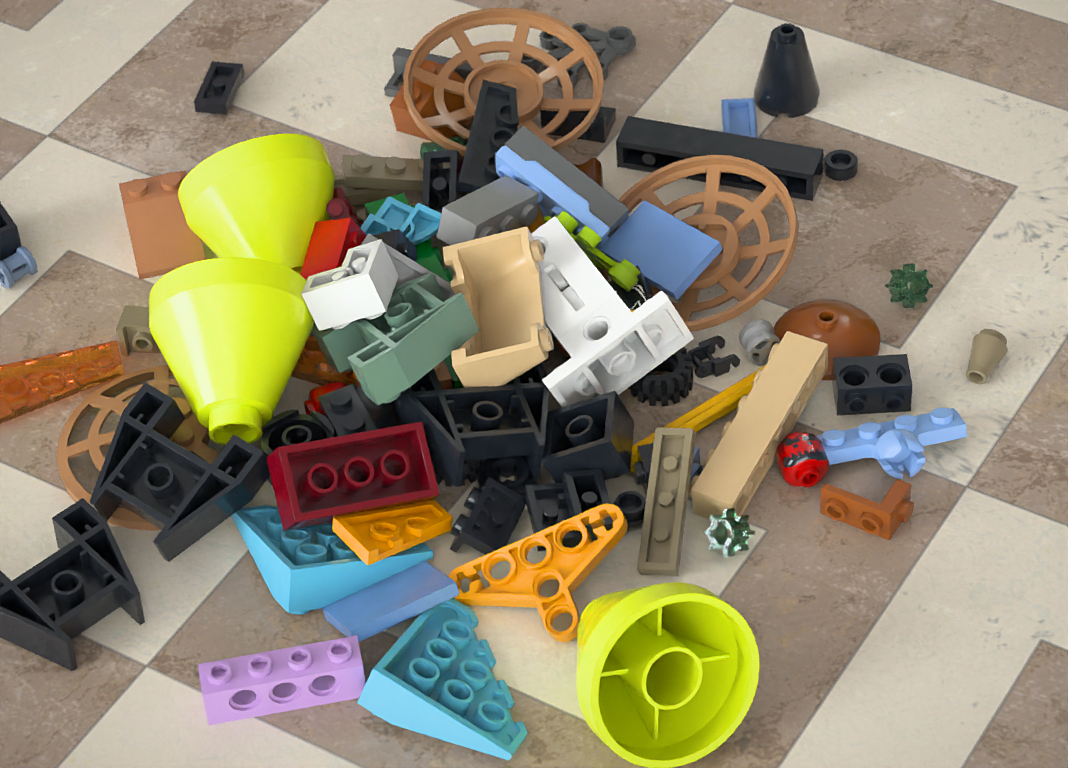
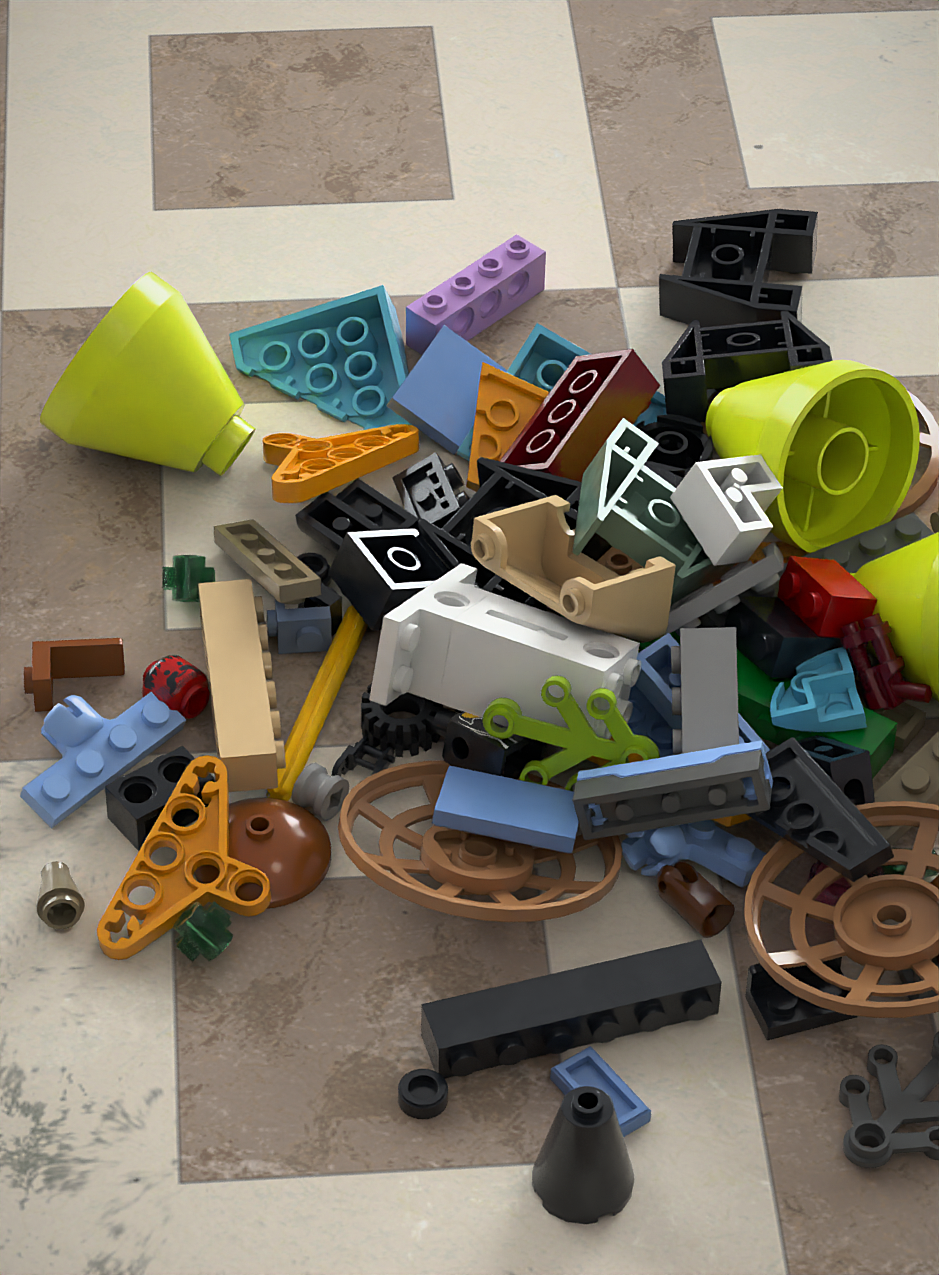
camera: 140 degrees right, 0 degrees up
none -> light orange beam [97,755,271,960]

